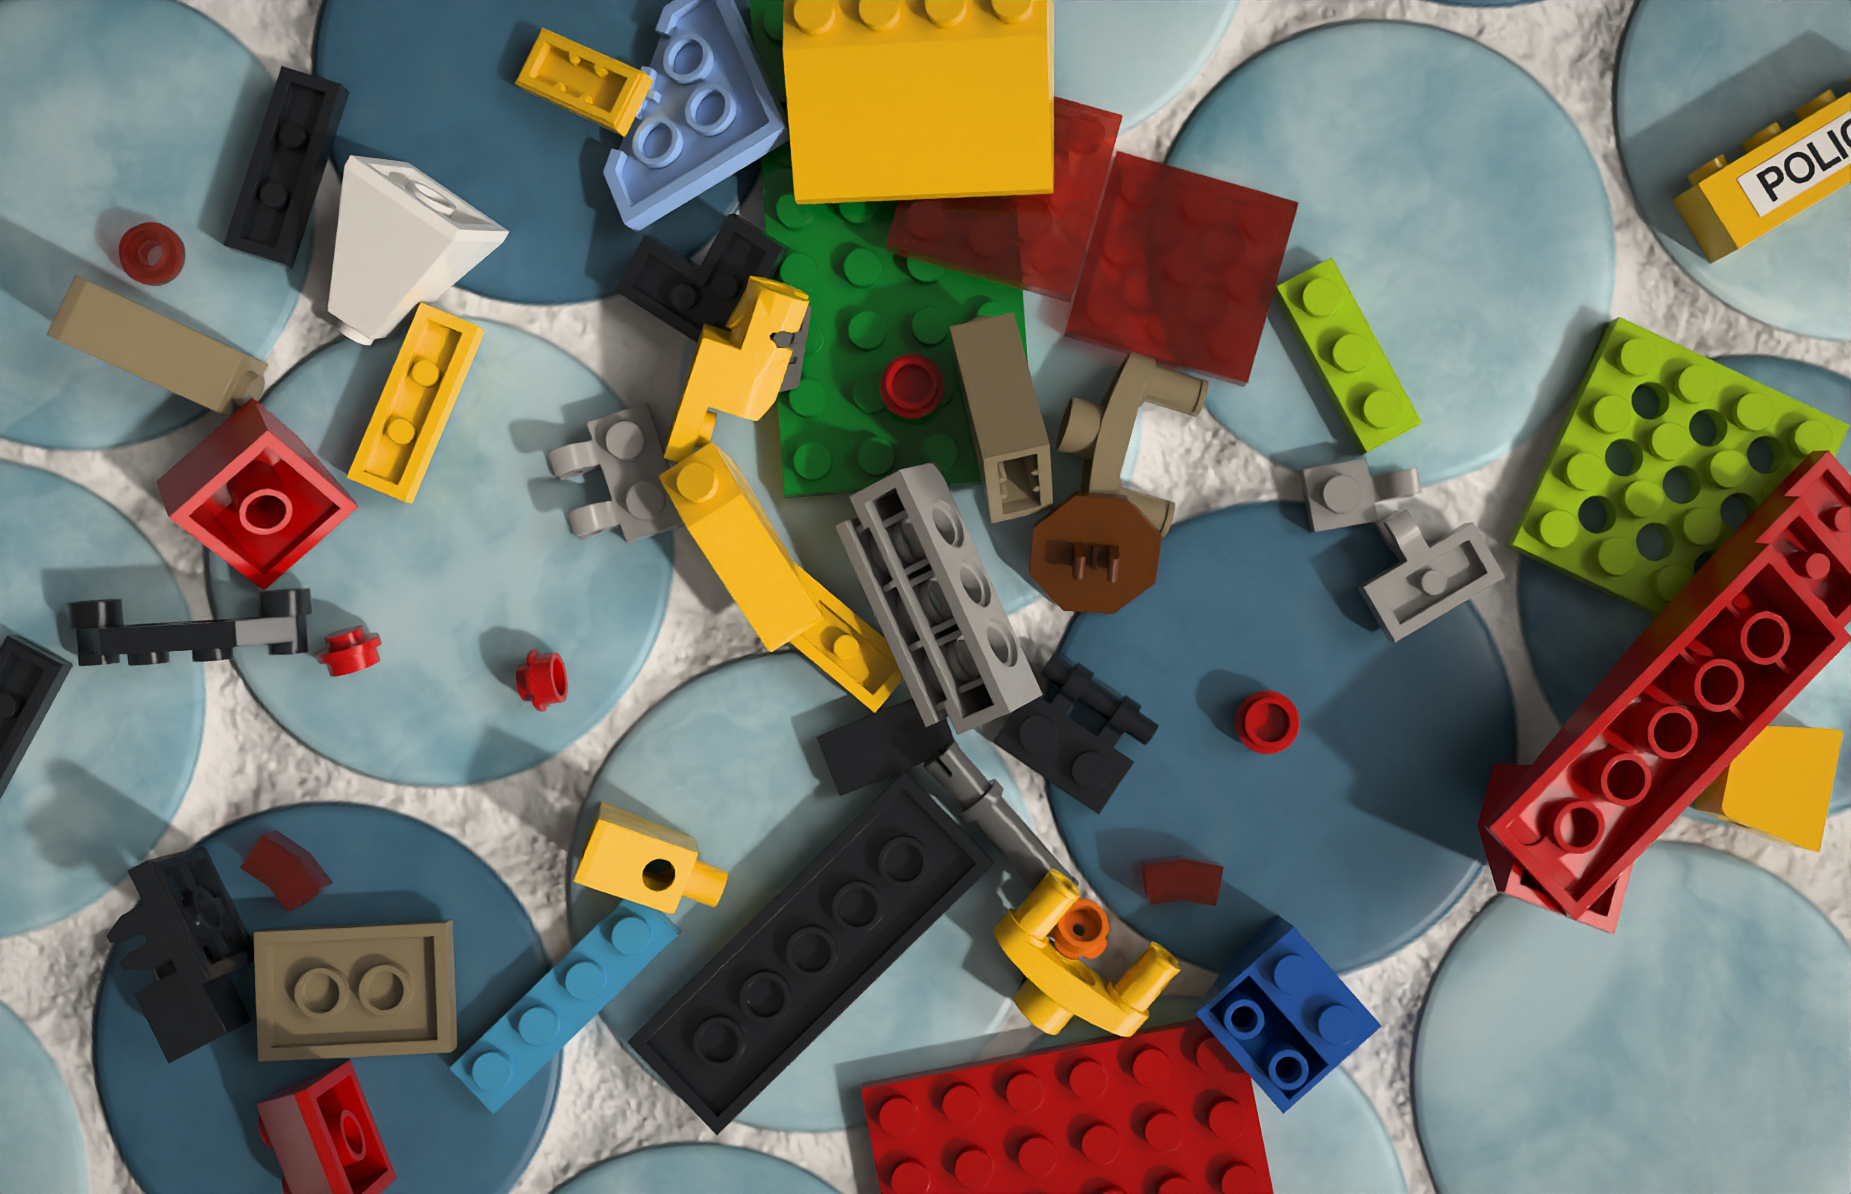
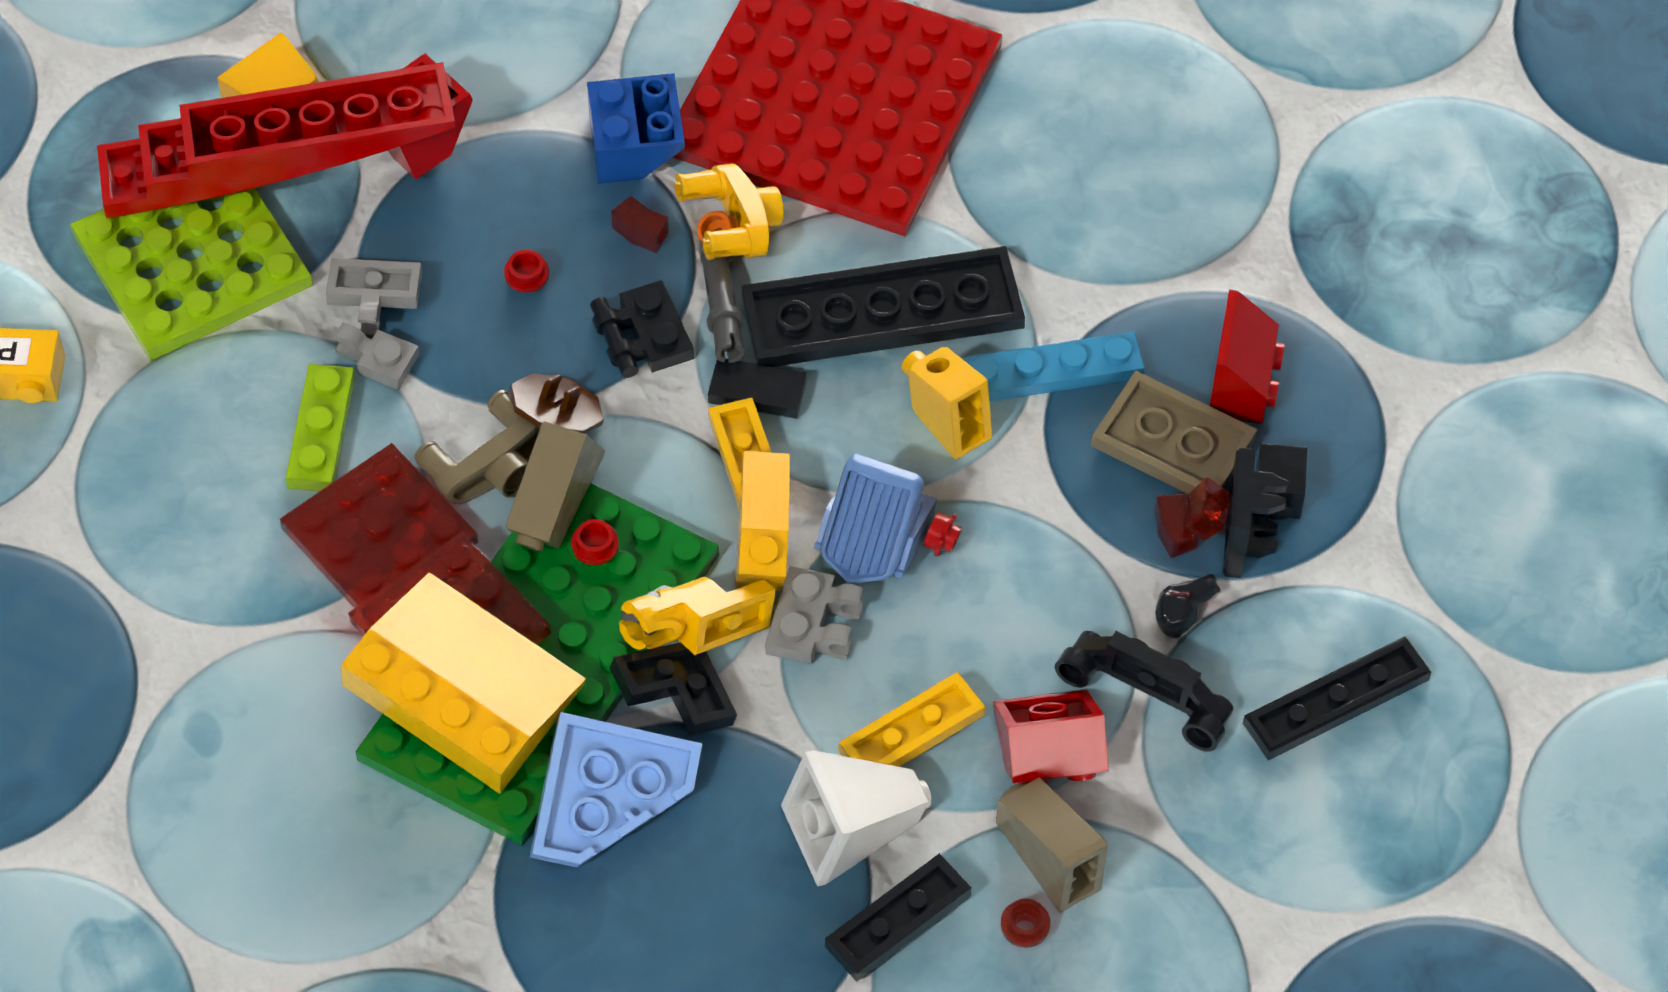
camera: 155 degrees left, 30 degrees down
red plate [315,625,382,677] -> none
yellow plate [514,27,653,137] -> none
light grey brick [835,461,1043,735] -> none
none -> medium blue piece [814,454,937,584]
none -> black animal [1155,574,1220,638]
none -> clear red piece [1183,477,1229,541]

